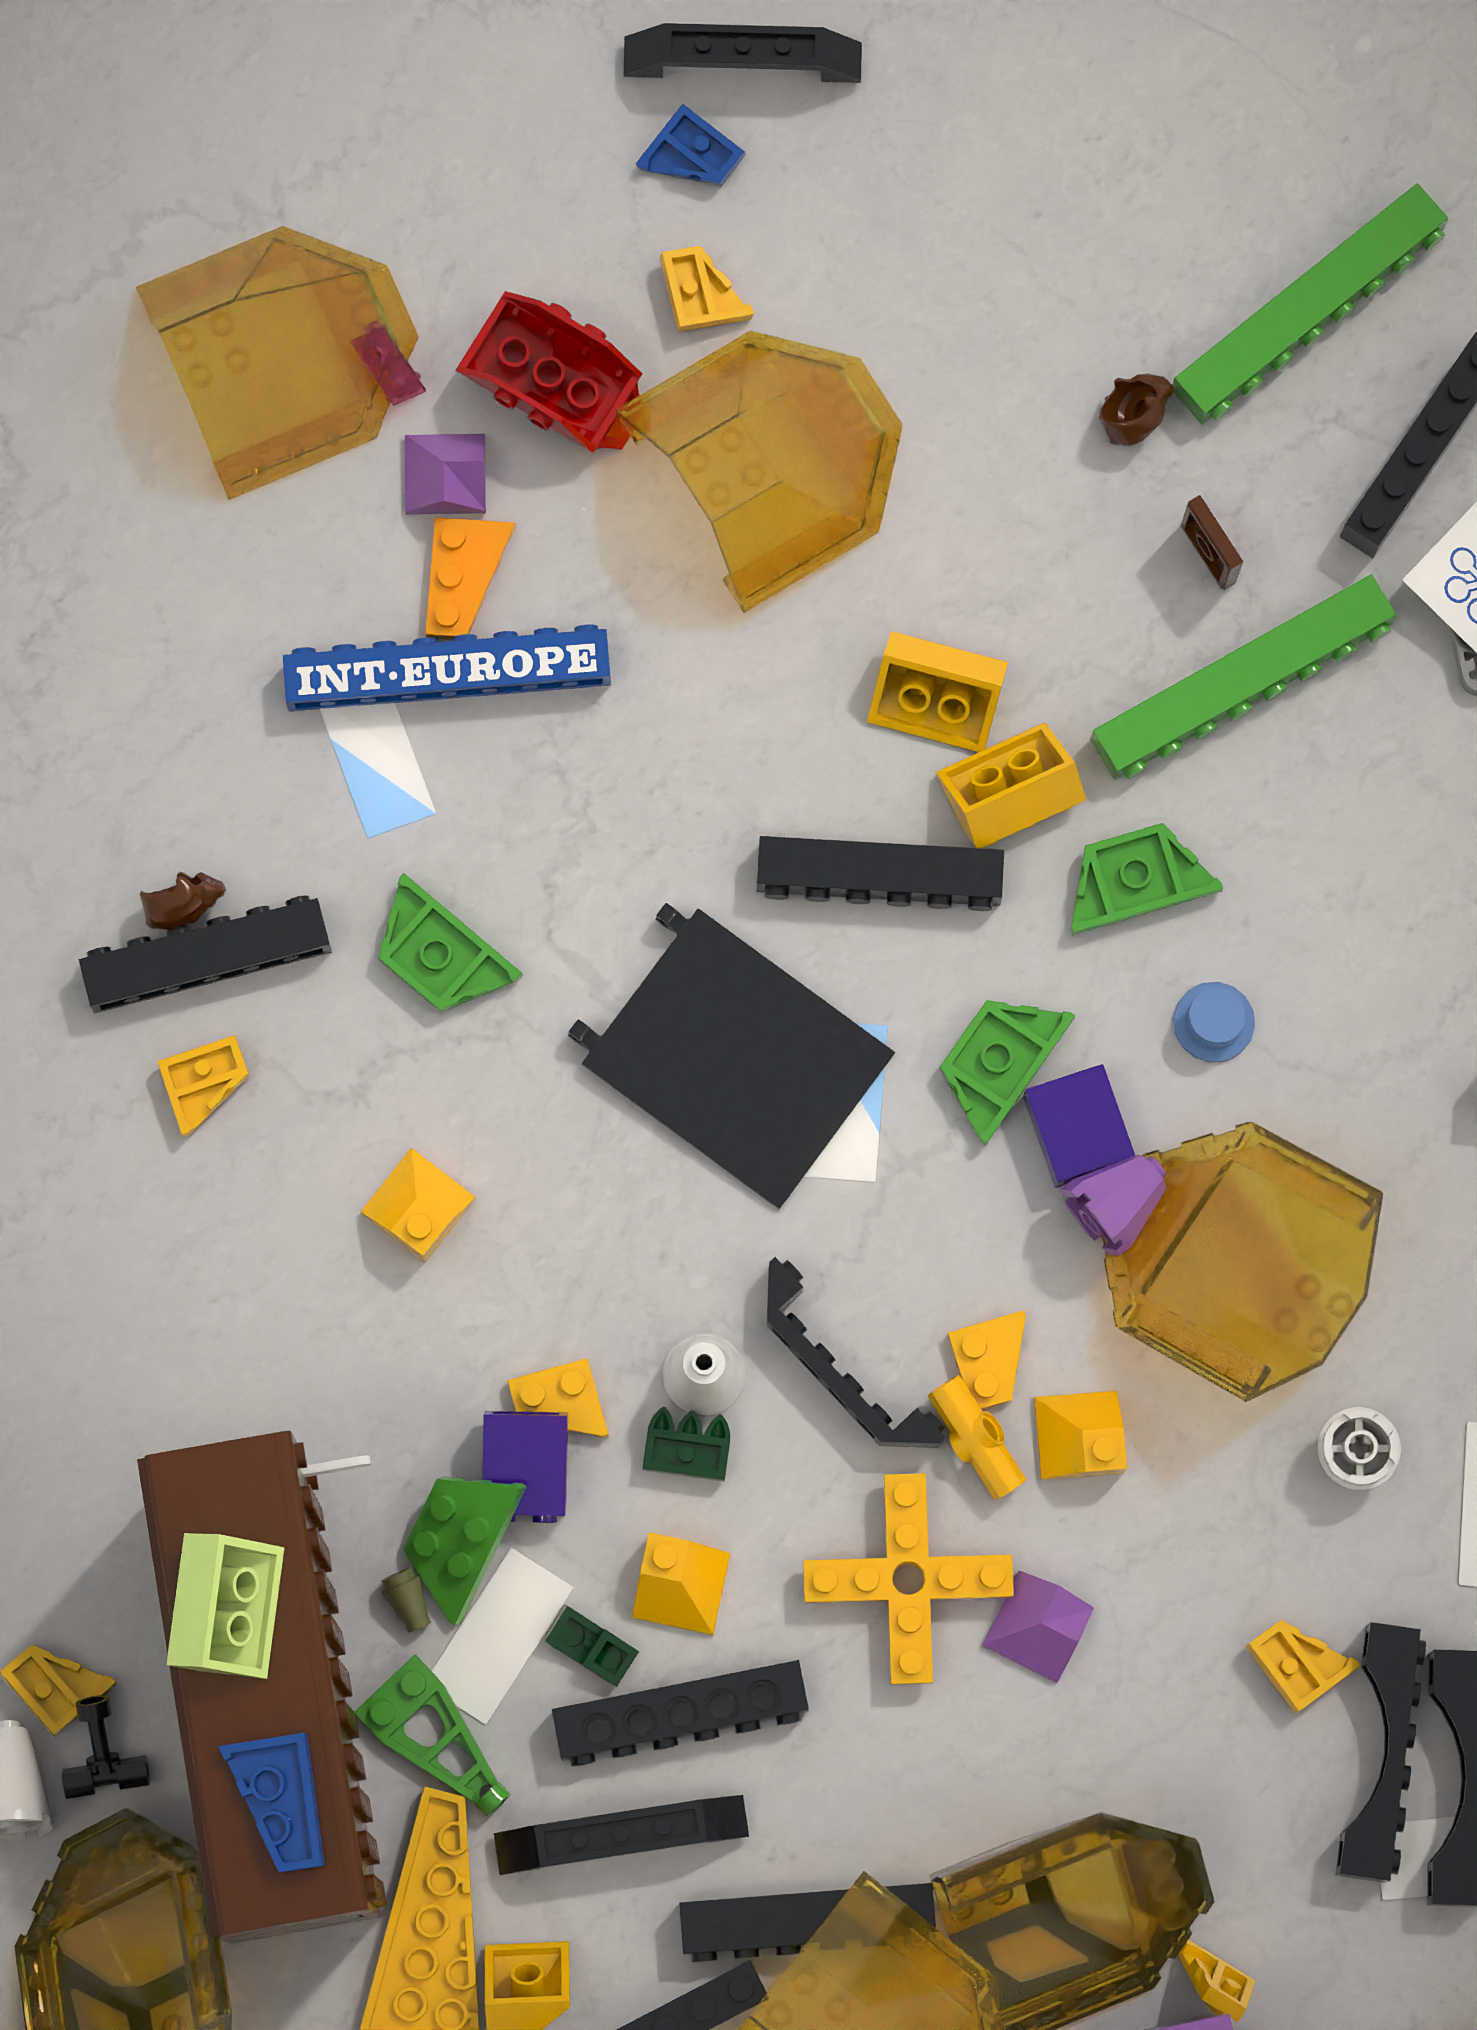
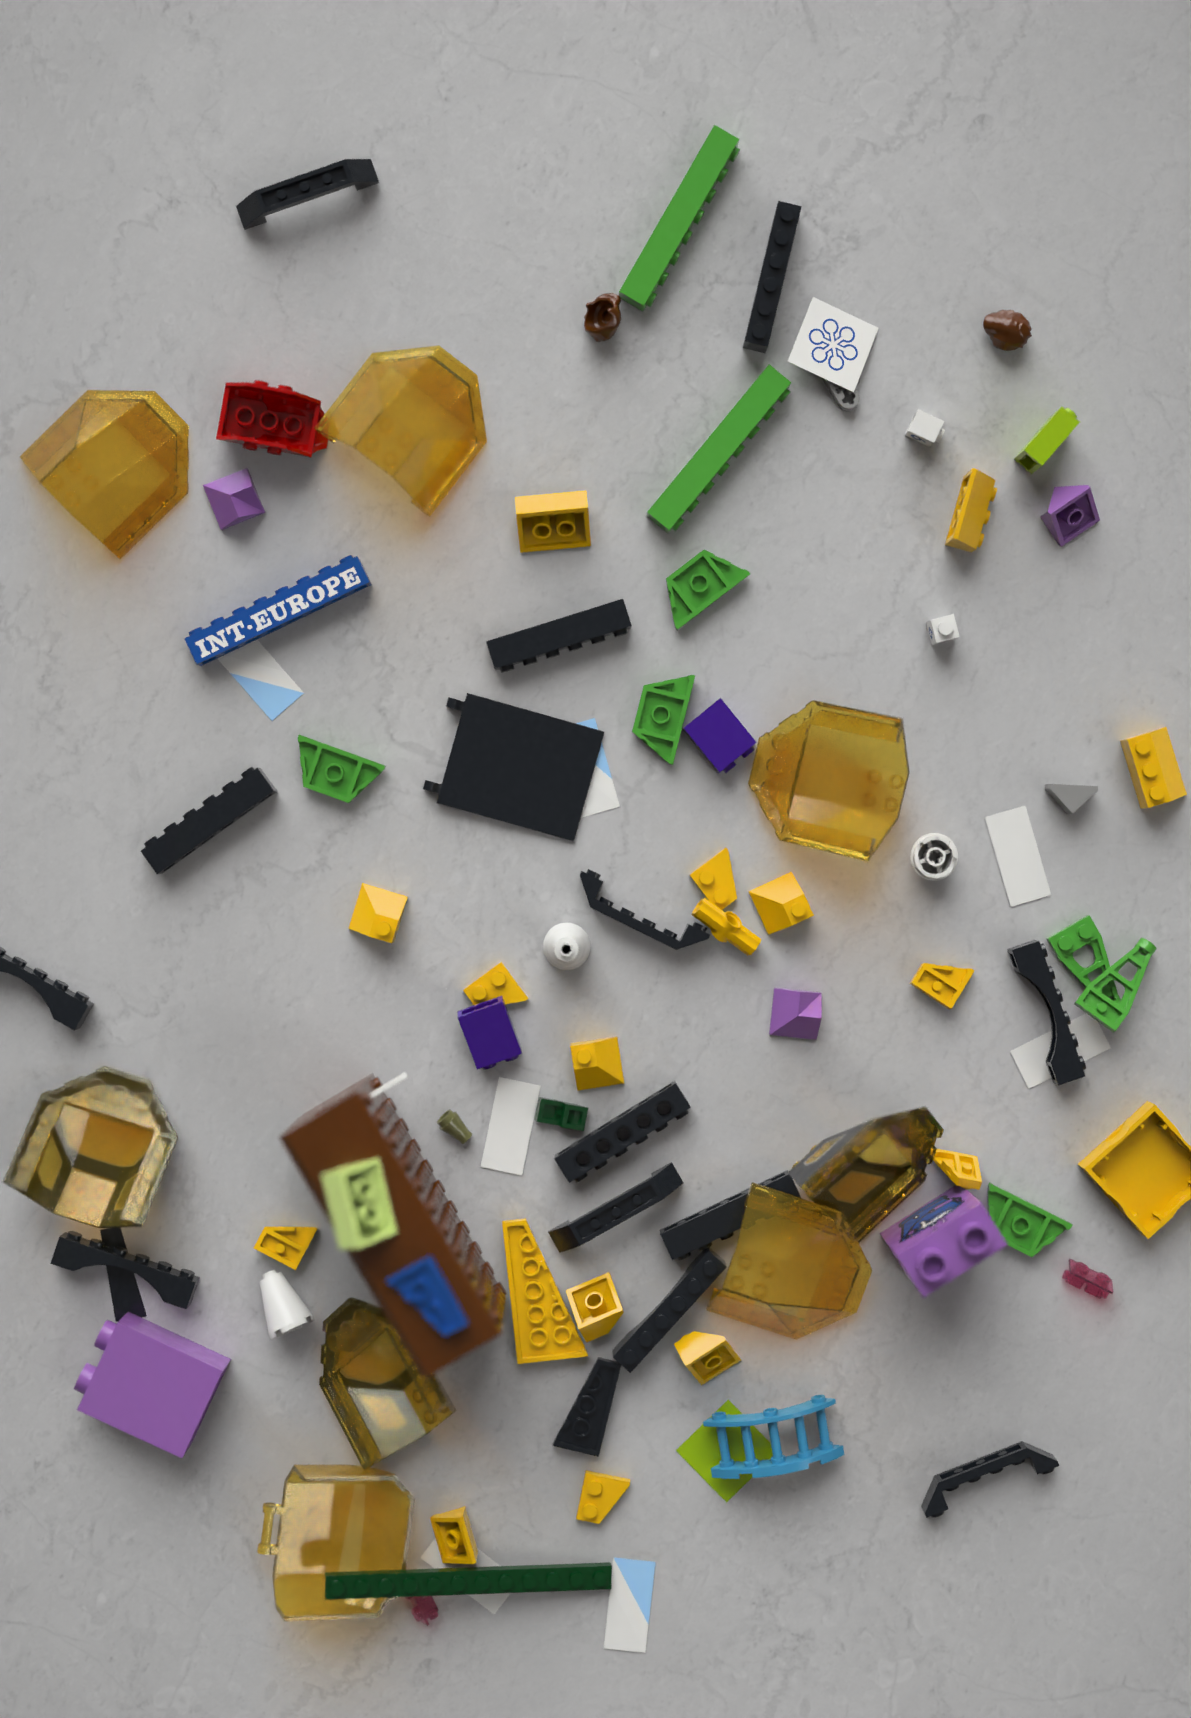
camera: 15 degrees left, 10 degrees up
black bar [62,1695,150,1799] -> none
reddish brown hair [139,872,226,931] -> none
yellow wing [157,1035,249,1138] -> none
clear pink hinge [350,320,426,406] -> none
bright green plate [354,1654,511,1817] -> none
bright green wing [403,1476,527,1625] -> none
light orange wing [425,517,516,640] -> none
blue wing [635,104,746,186] -> none
dark green plate [642,1407,730,1482] -> none
yellow wing [659,246,754,332] -> none
yellow piece [803,1473,1014,1685] -> none
yellow slope [936,722,1087,848] -> none
medium lavender cone [1060,1155,1167,1256] -> none
medium blue piece [1173,982,1255,1063] -> none
reddish brown tile [1181,495,1243,590] -> none
black arch [1335,1622,1426,1883] -> none

